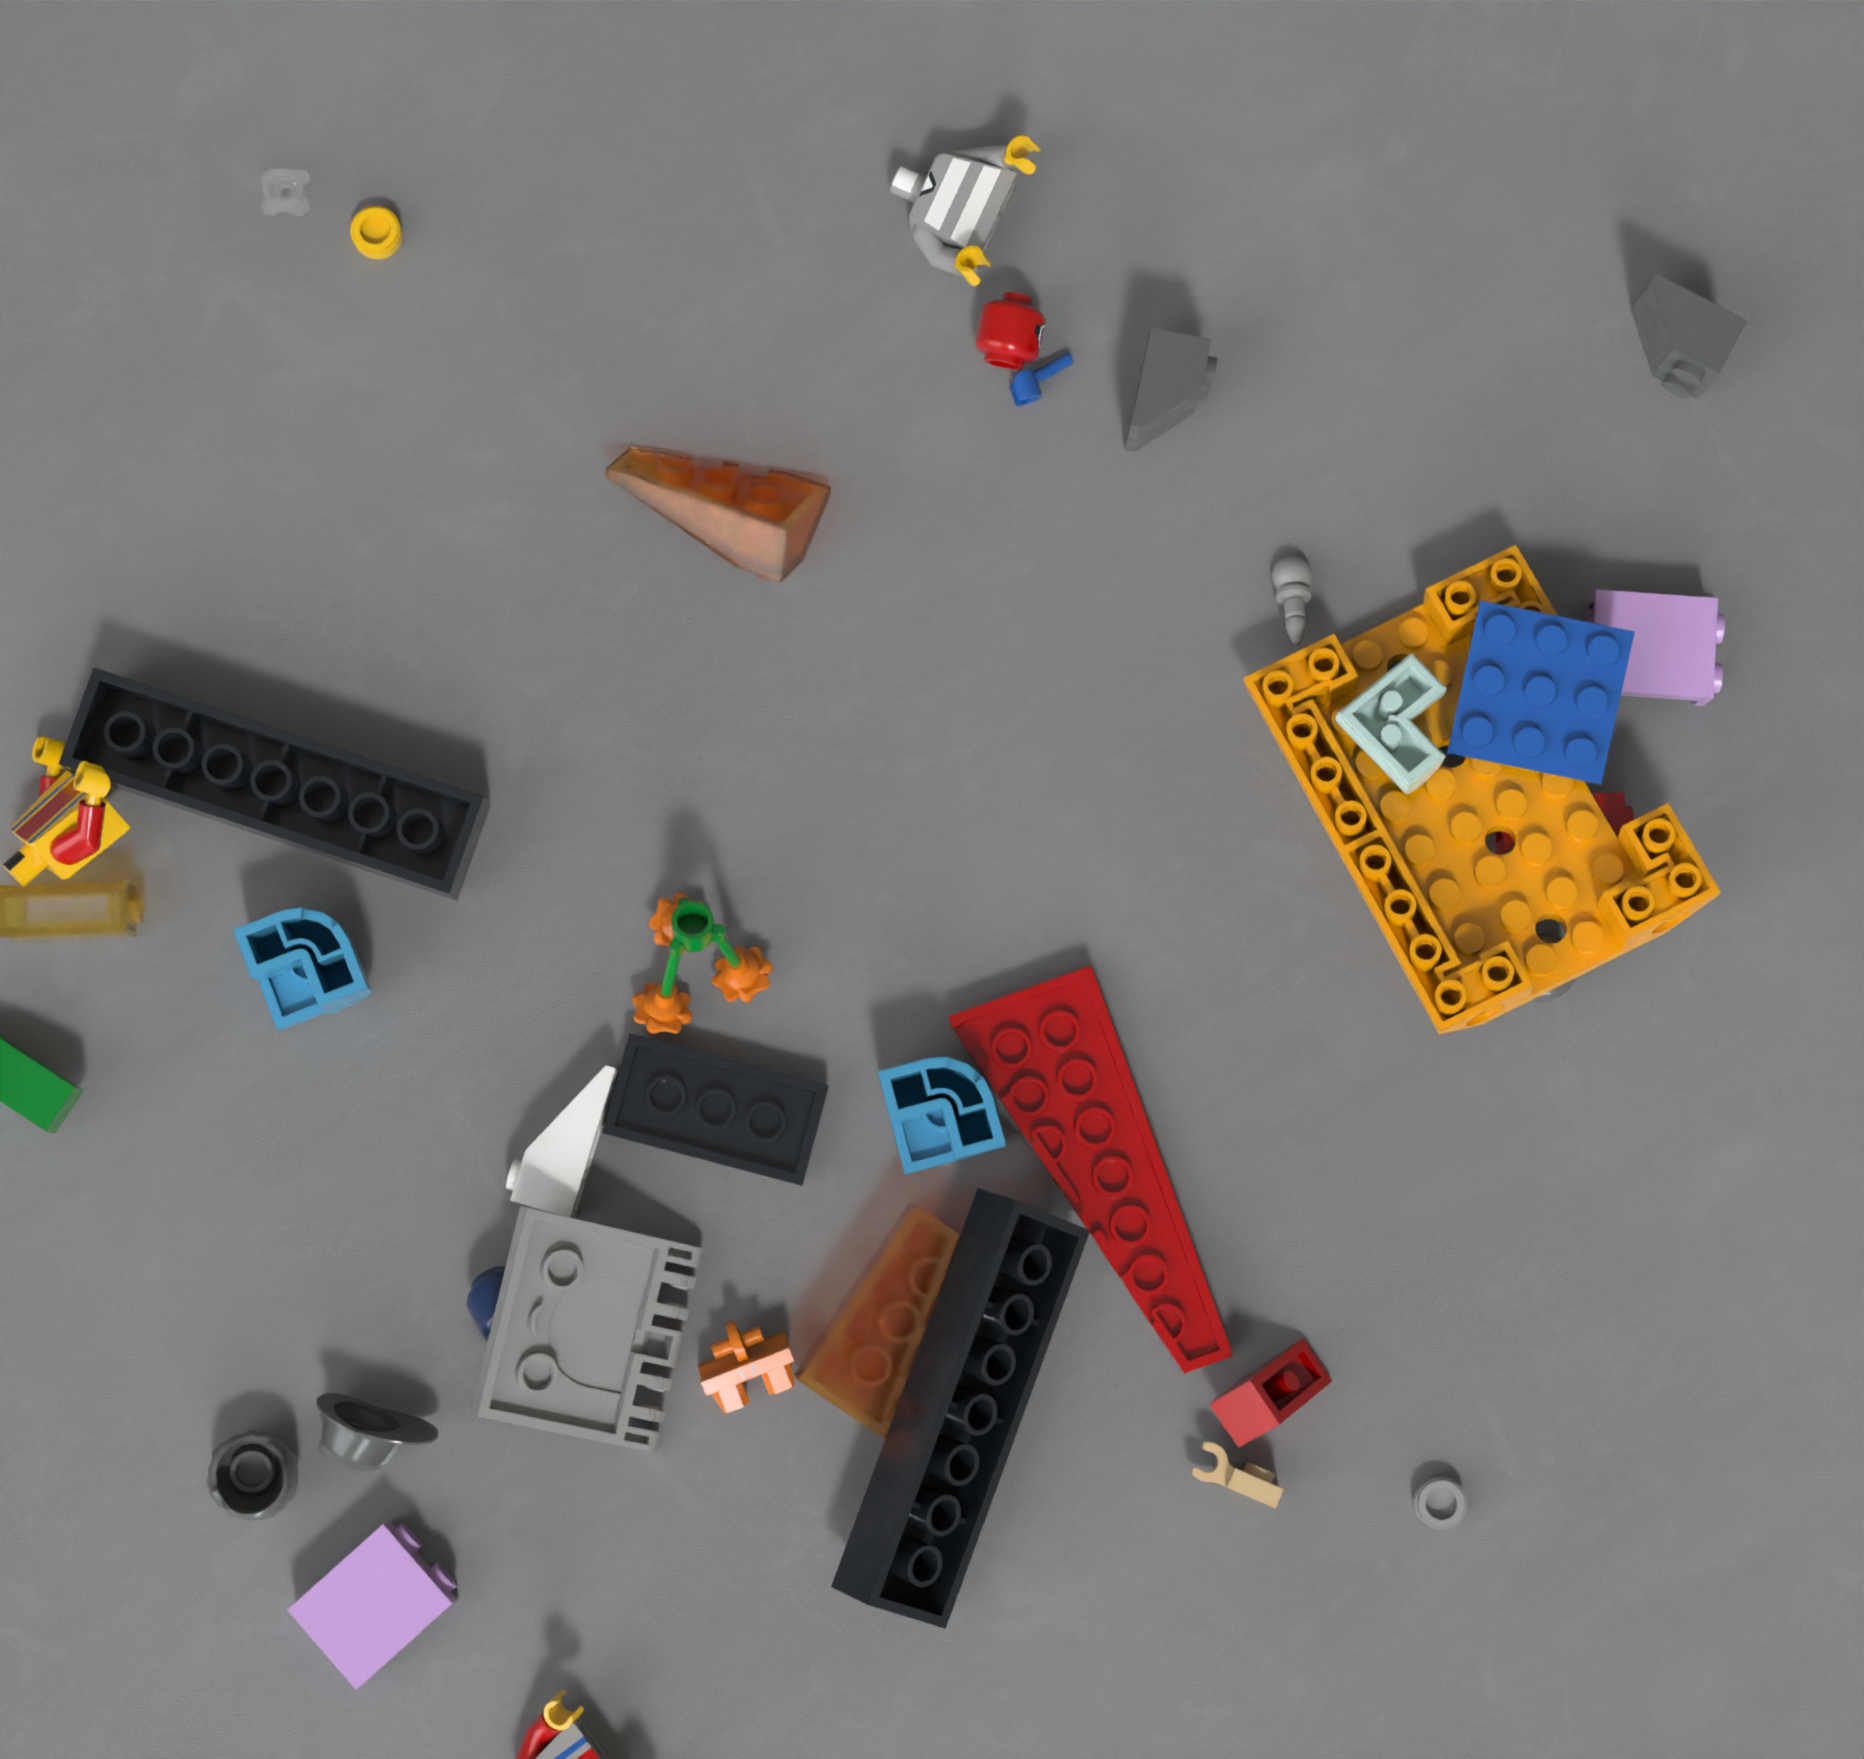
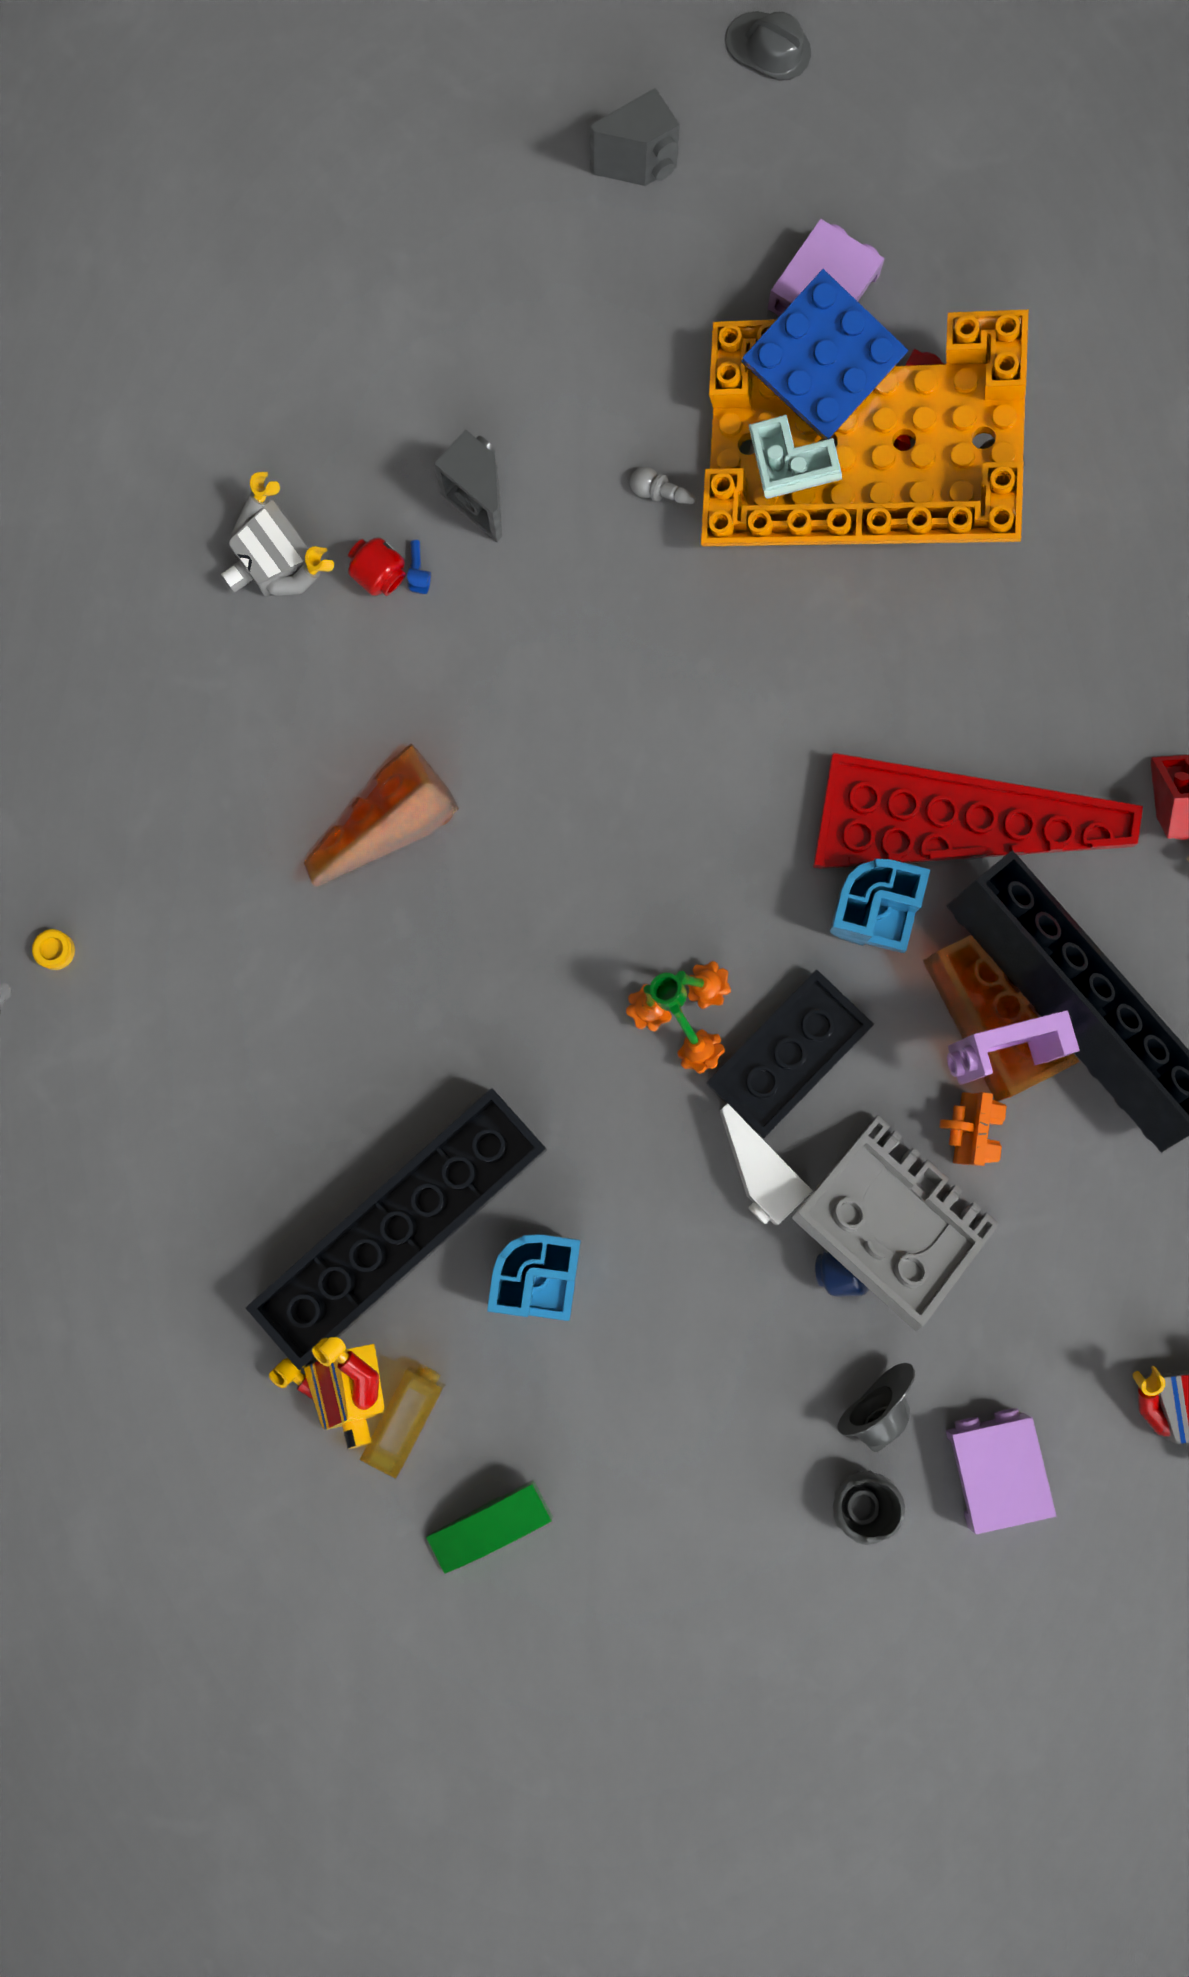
camera: 55 degrees left, 0 degrees up
none -> lavender panel [947,1010,1080,1085]

